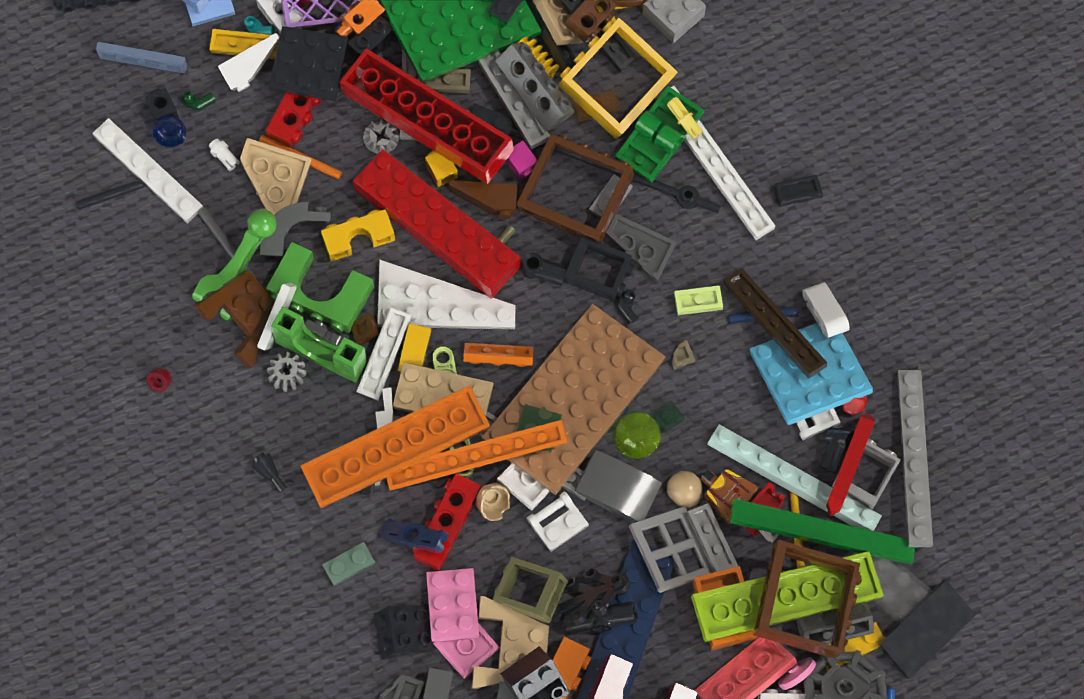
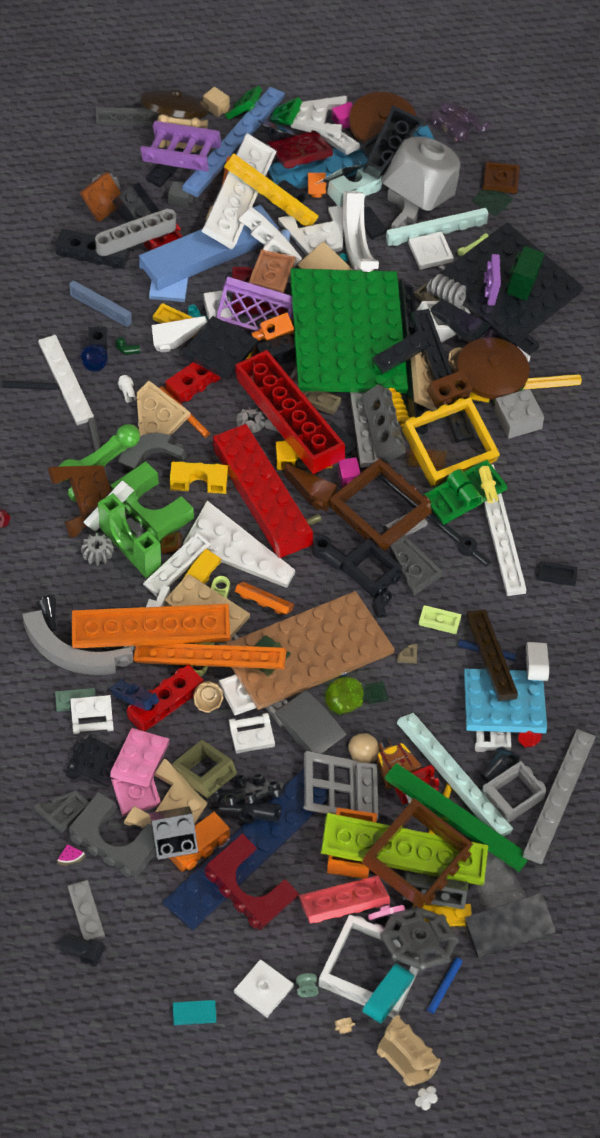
camera: 25 degrees right, 15 degrees down
red piece [826,414,875,517] -> none
none -> light grey arch [22,610,133,675]
none -> white plate [70,695,113,735]

